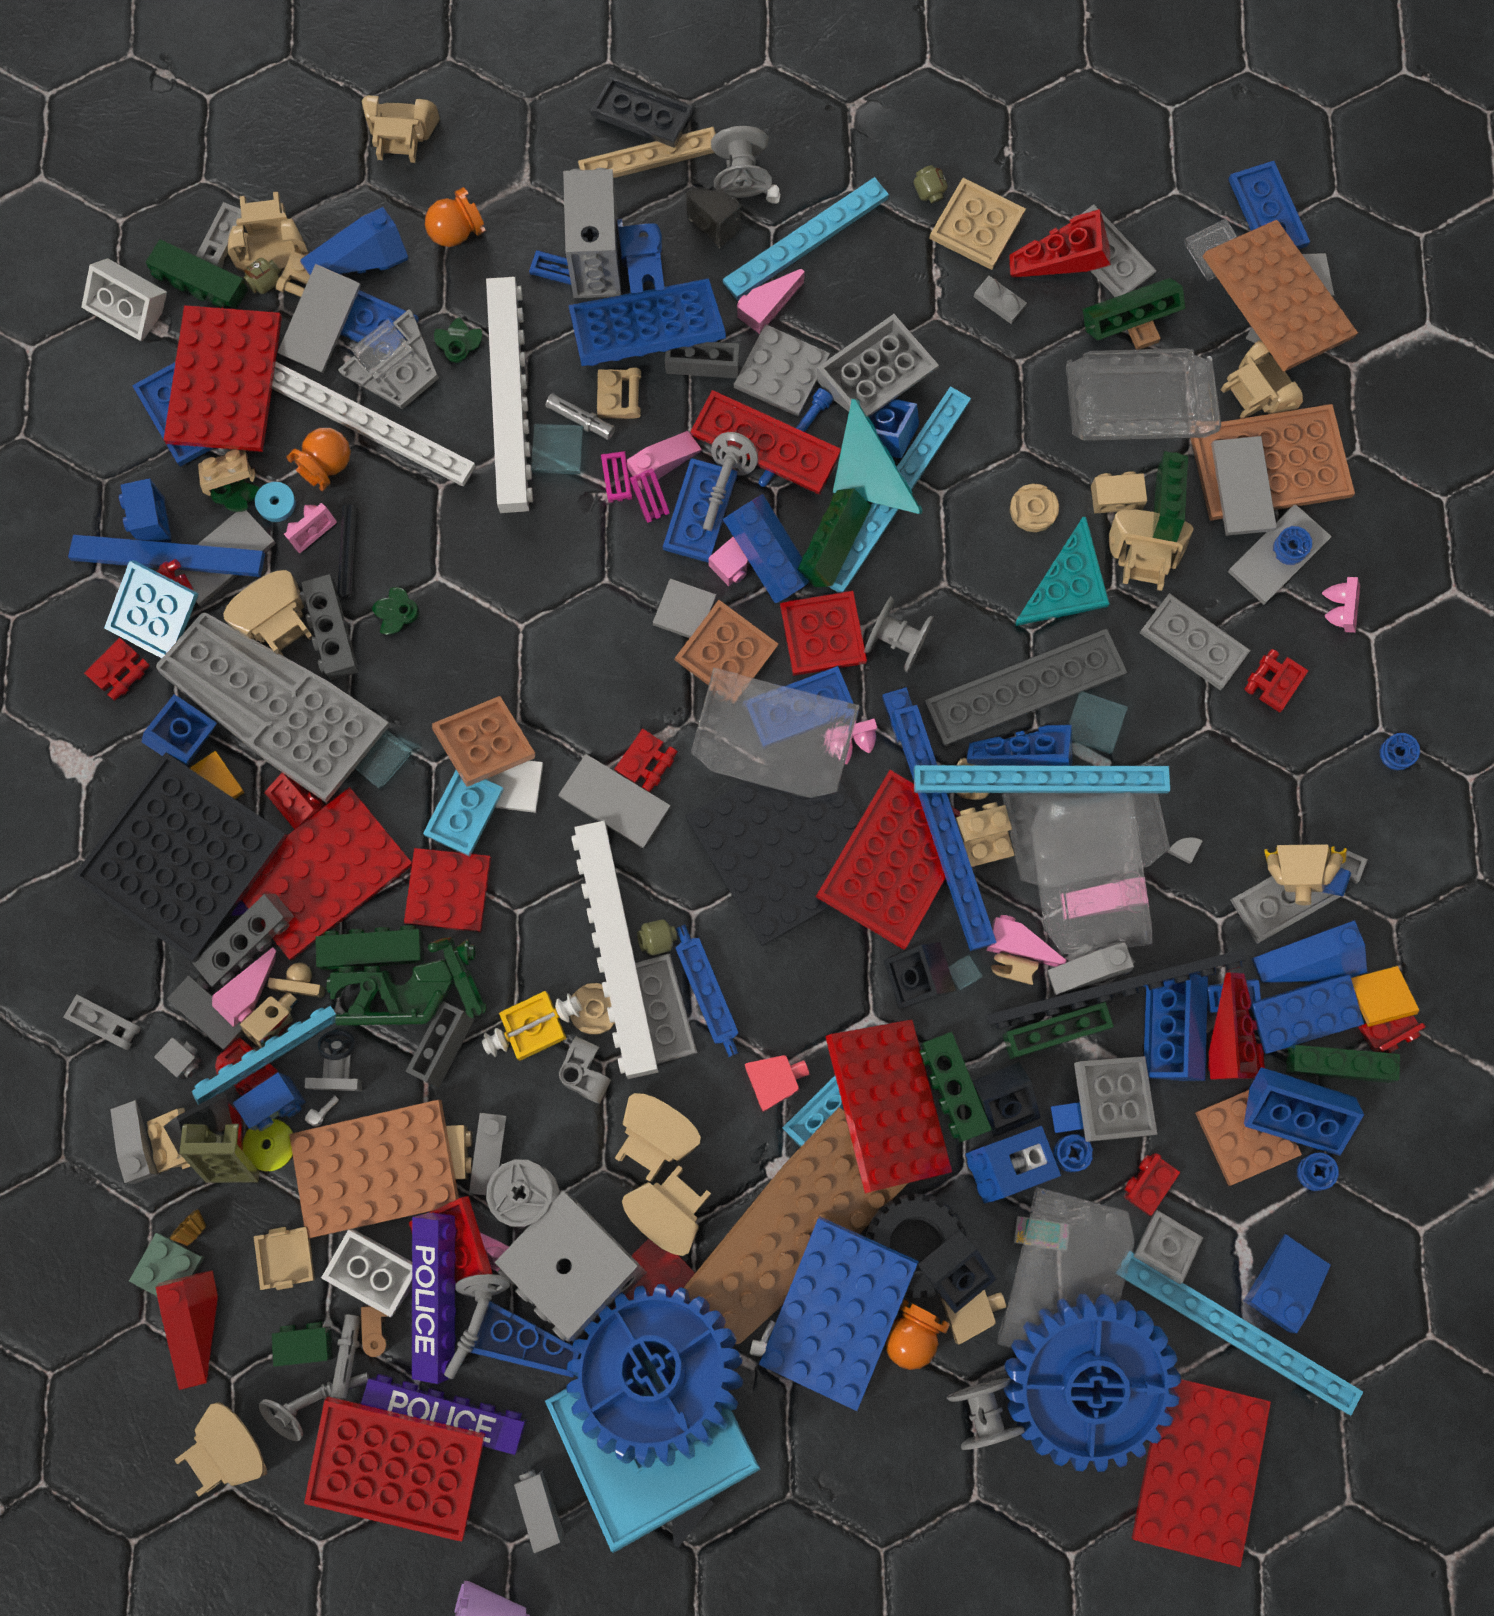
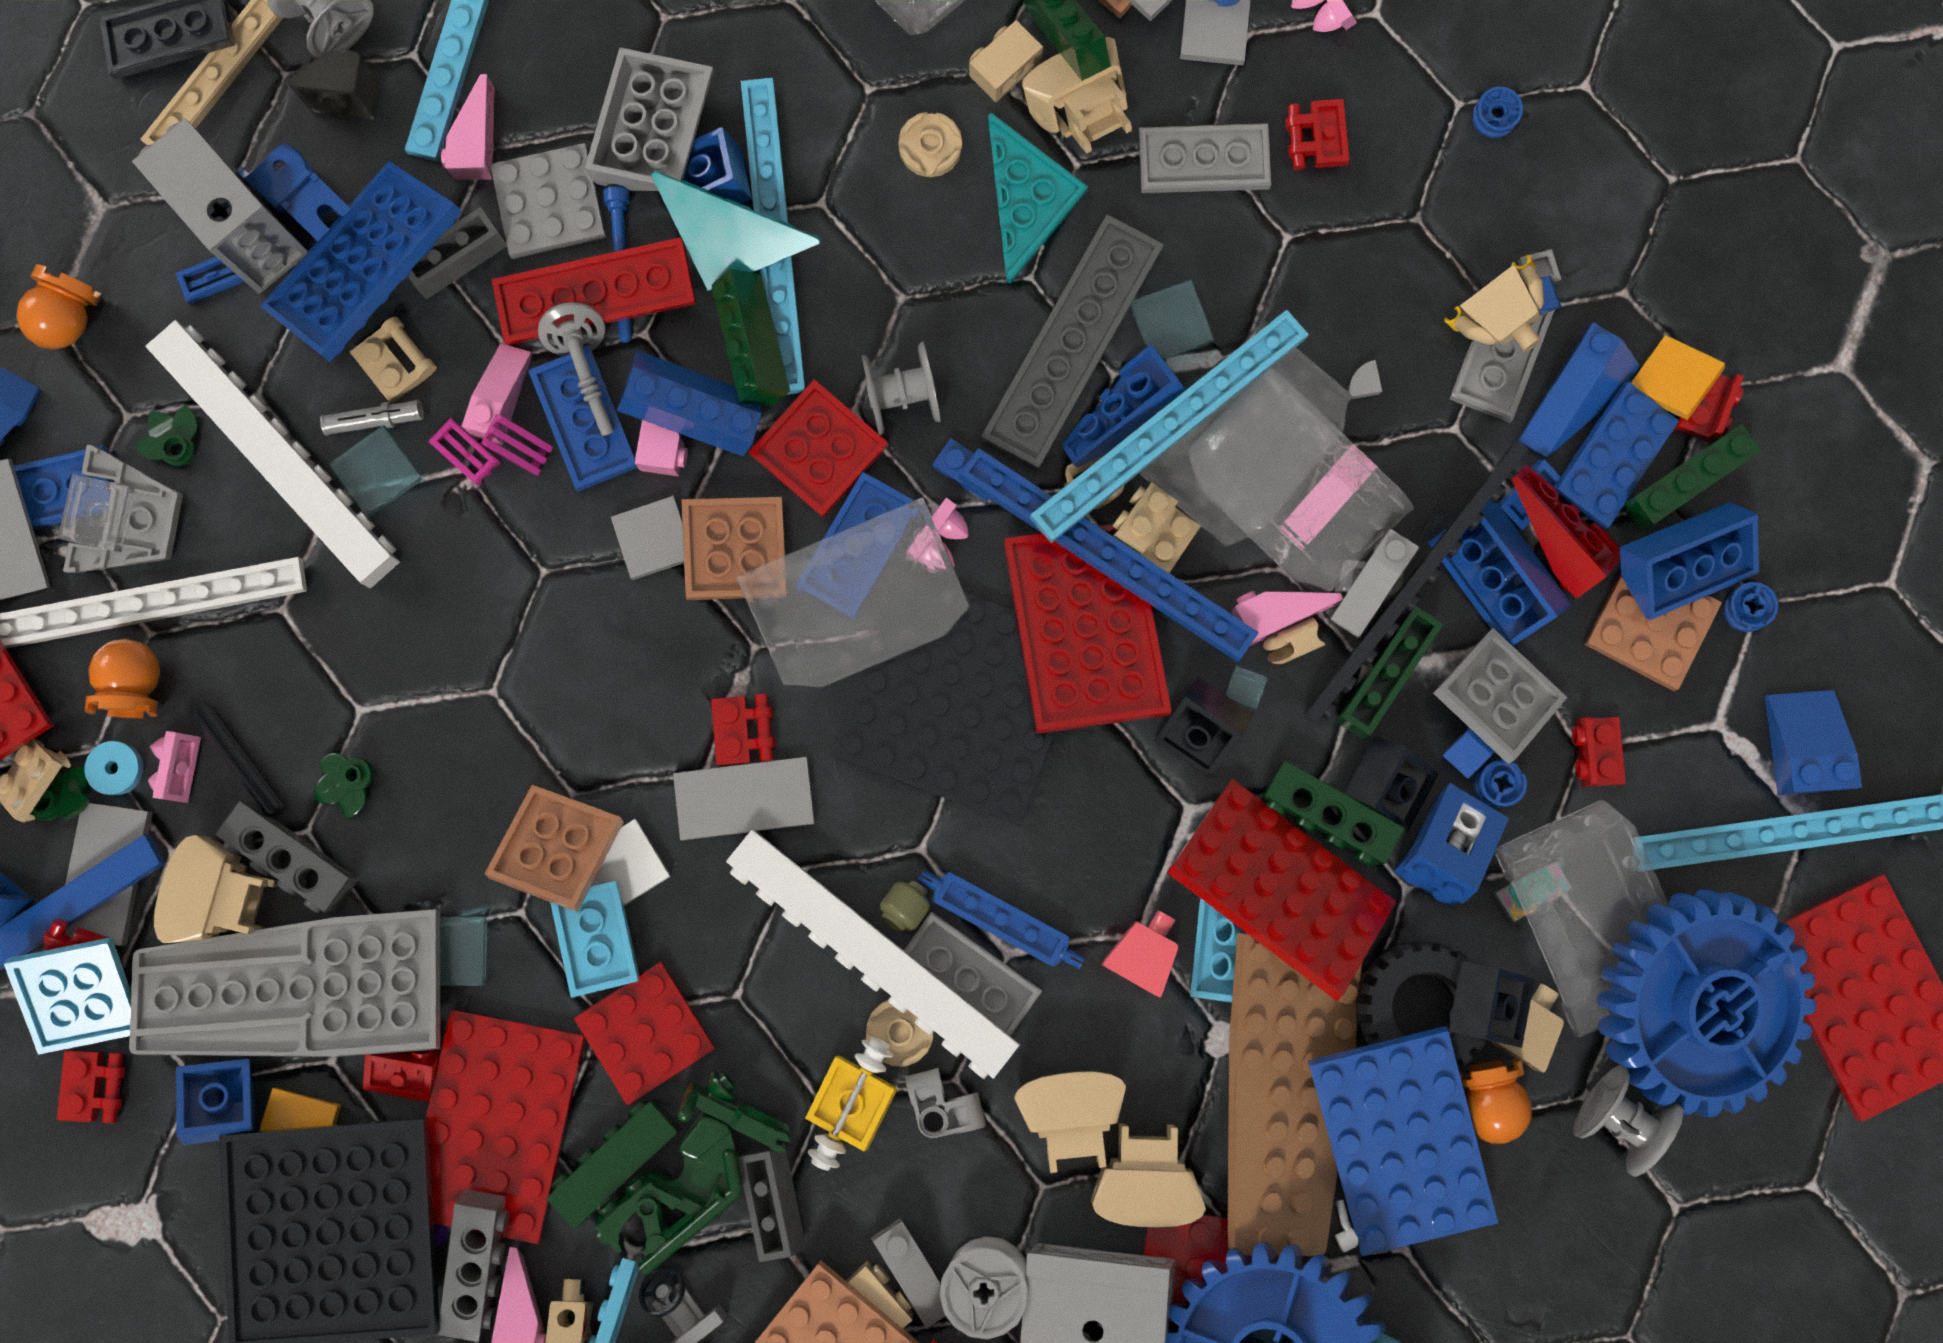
camera: 35 degrees left, 5 degrees up
tan tile [267,963,325,998] -> none
white hand [763,185,781,204] -> none
light grey tile [1134,1210,1203,1284] -> none

